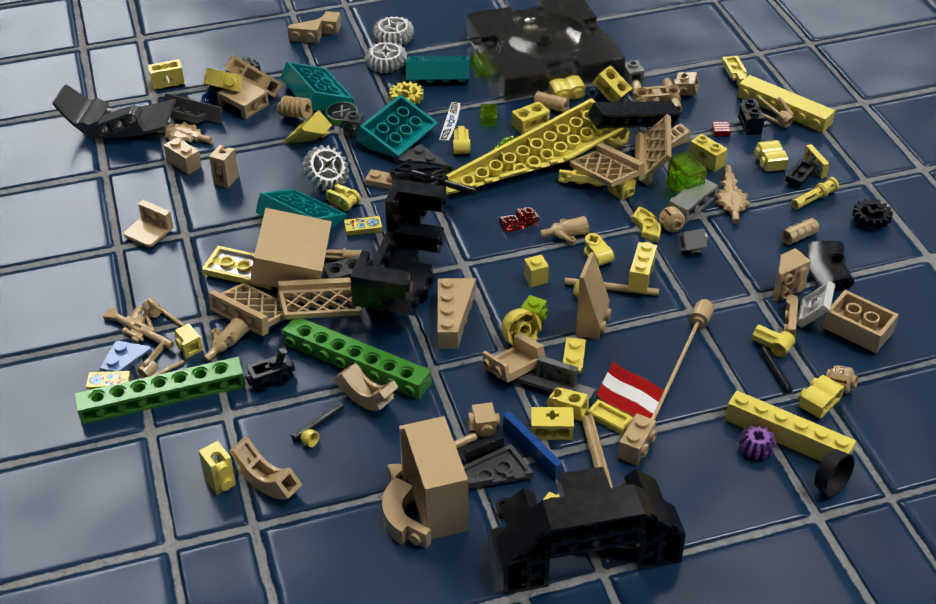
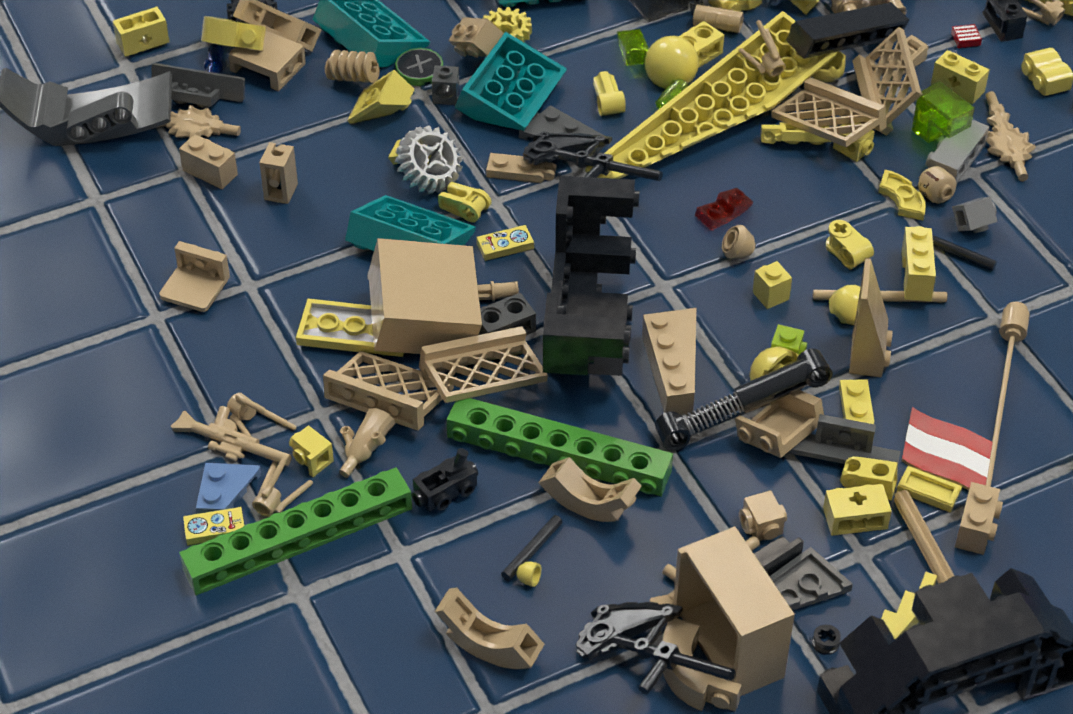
camera: 10 degrees left, 5 degrees up
light yellow brick [198,441,236,495] -> none
white sticker [439,102,461,141] -> none
blue tile [503,411,562,480] -> none
tan piece [540,216,589,246] -> none
none -> tan brick [448,18,504,57]
none -> black bar [575,602,736,695]
none -> light yellow piece [645,36,699,89]
none -> black piece [655,348,832,451]
none -> tan cone [722,225,756,259]
none -> tan plant [739,20,786,77]
none -> black bar [932,235,997,271]

